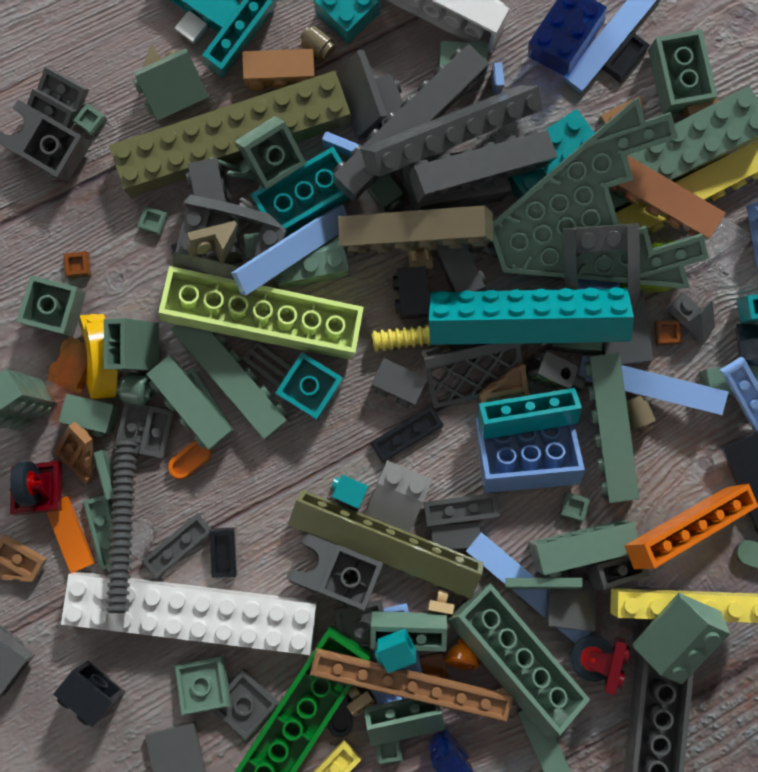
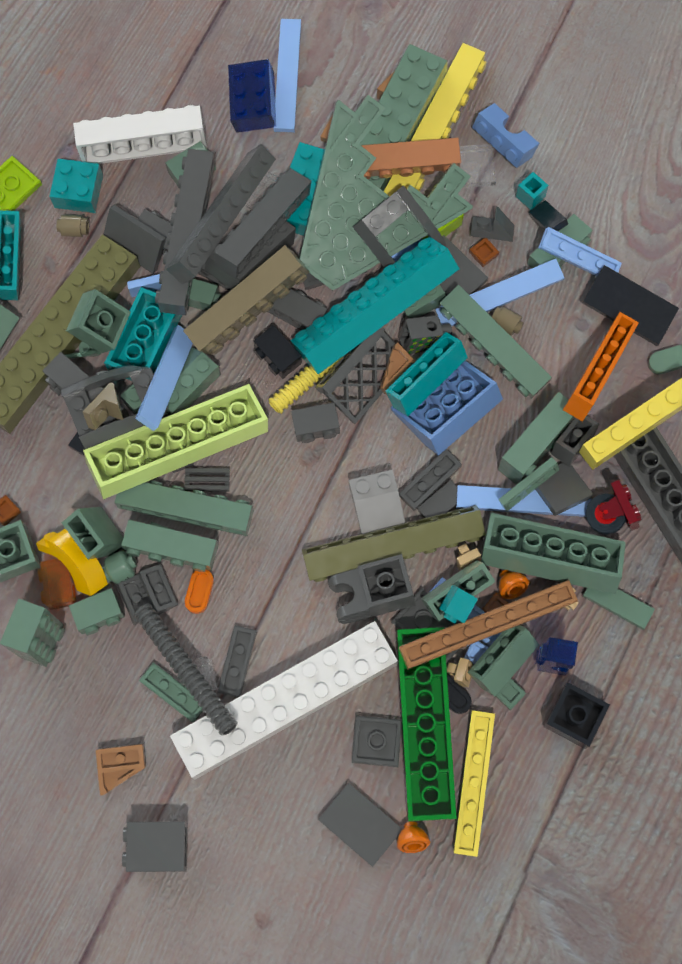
camera: 30 degrees left, 10 degrees down
plate [9,461,62,516] -> none
orange tile [46,496,95,573] -> none
black brick [53,660,125,727] -> none
medium nougat wing [54,422,94,485] -> none
sand green tile [93,450,116,500] -> none
sand green tile [137,206,169,237] -> none
sand green tile [174,656,231,716] -> none
black tile [209,527,237,578] -> none
medium nougat brick [242,49,315,90] -> none
teal brick [276,352,344,421] -> none
teal brick [330,474,369,509] -> none
black tile [370,405,444,463] -> none
tan tile [407,247,433,271] -> none
light blue tile [490,62,505,95] -> none
sand green tile [559,492,590,522] -> none
black tile [602,31,650,83] -> none
sand green slope [633,593,730,684] -> none
sand green brick [648,29,718,115] -> none

